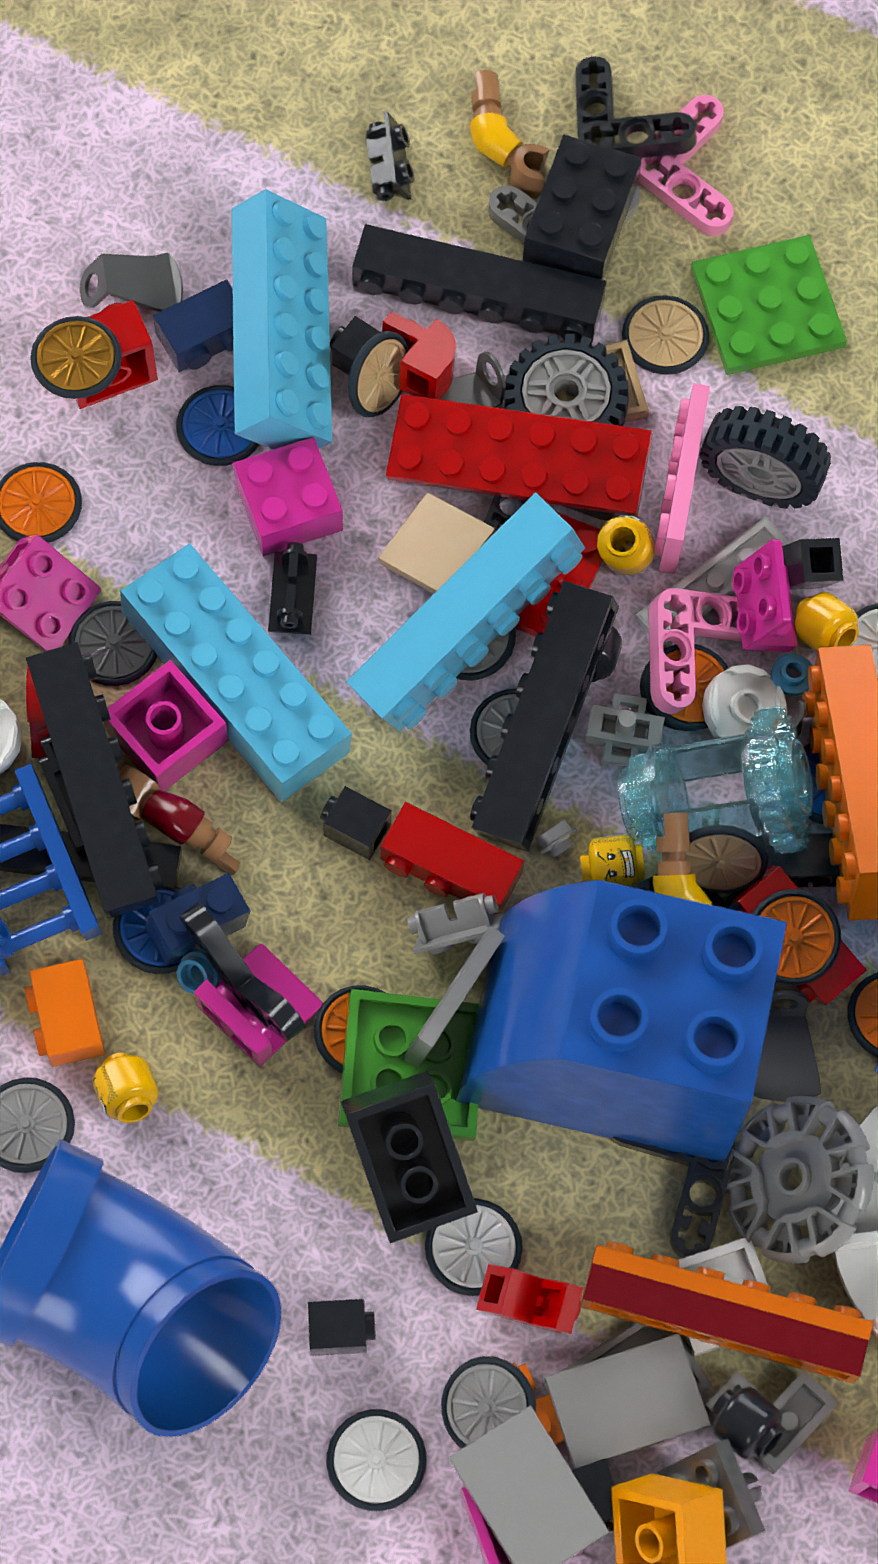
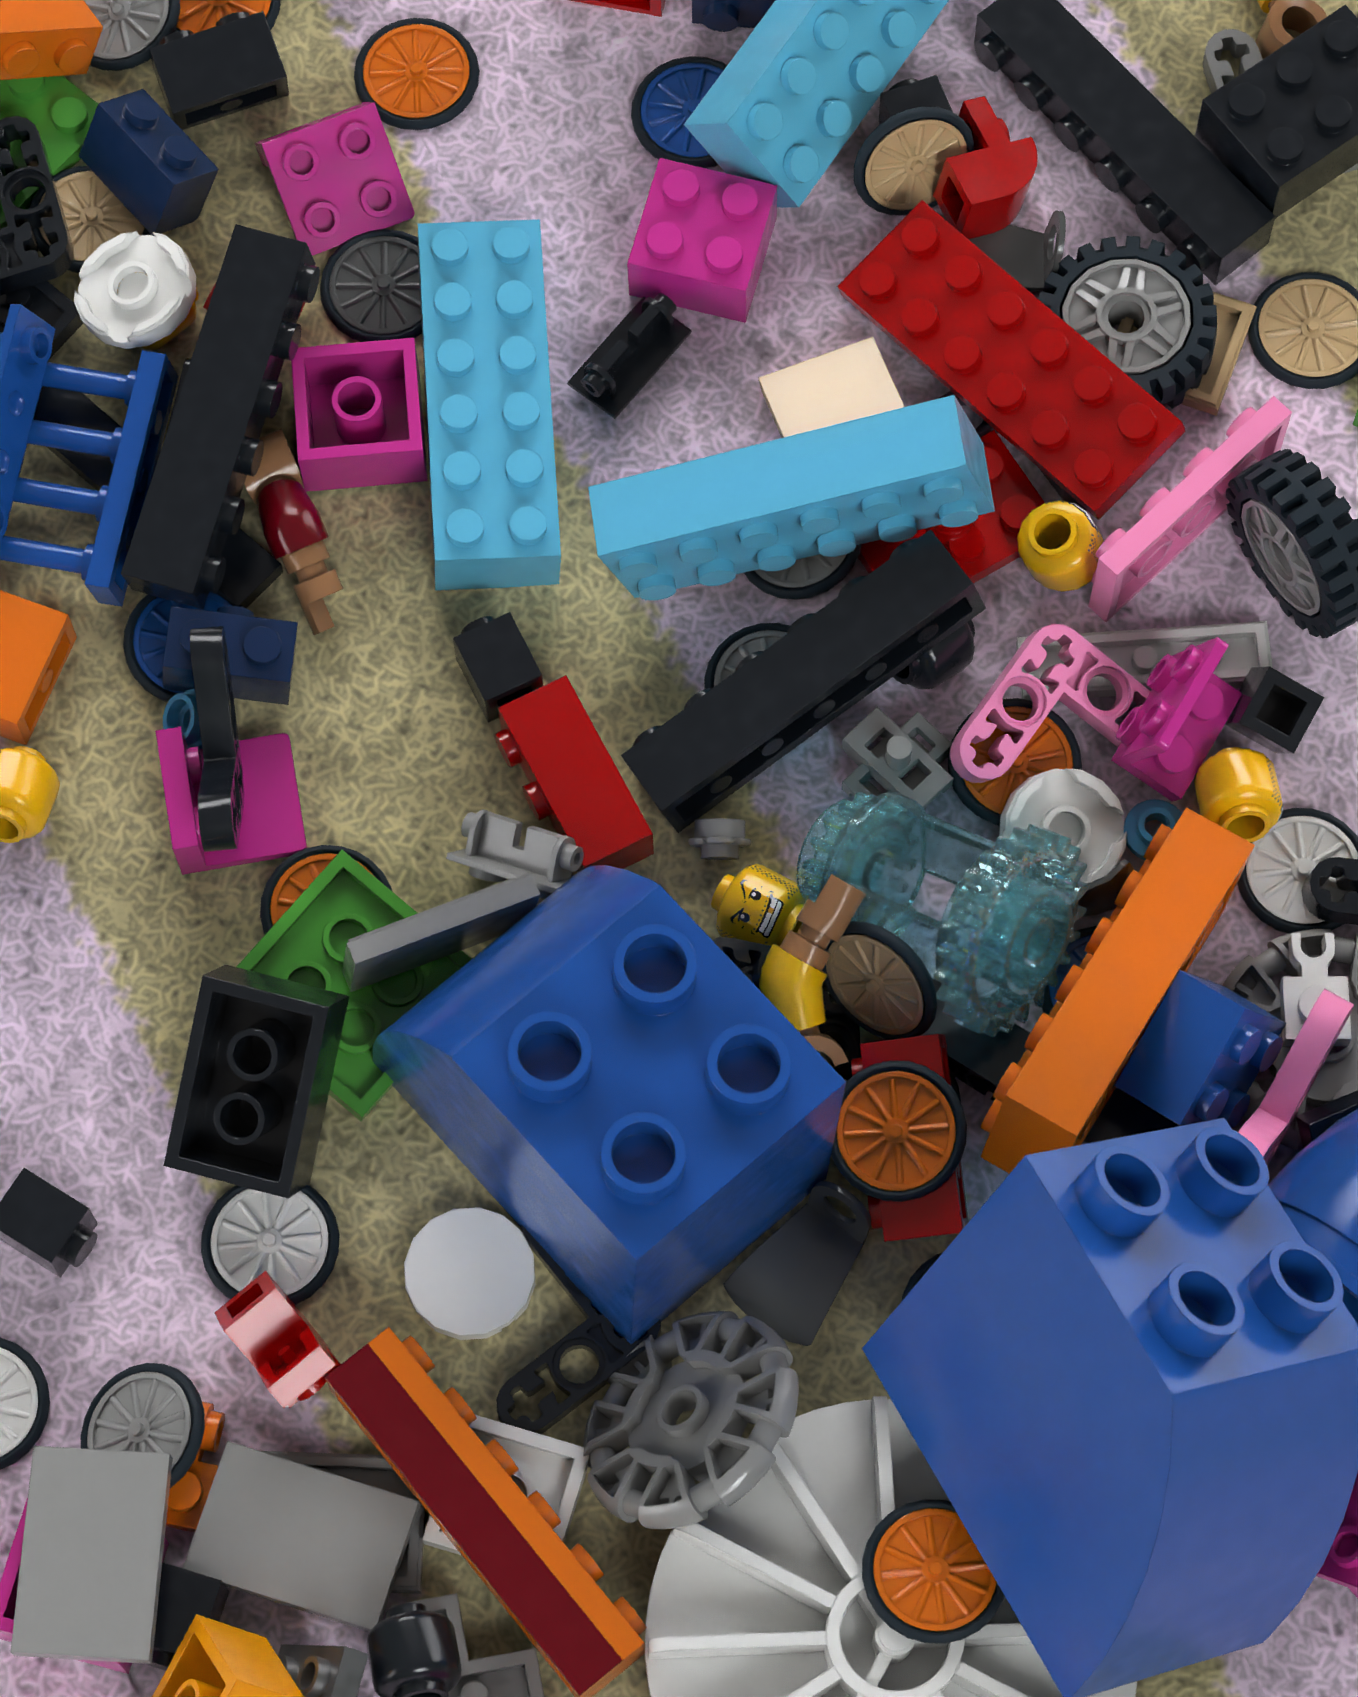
camera: 40 degrees right, 0 degrees up
none -> white tile [404,1207,536,1340]

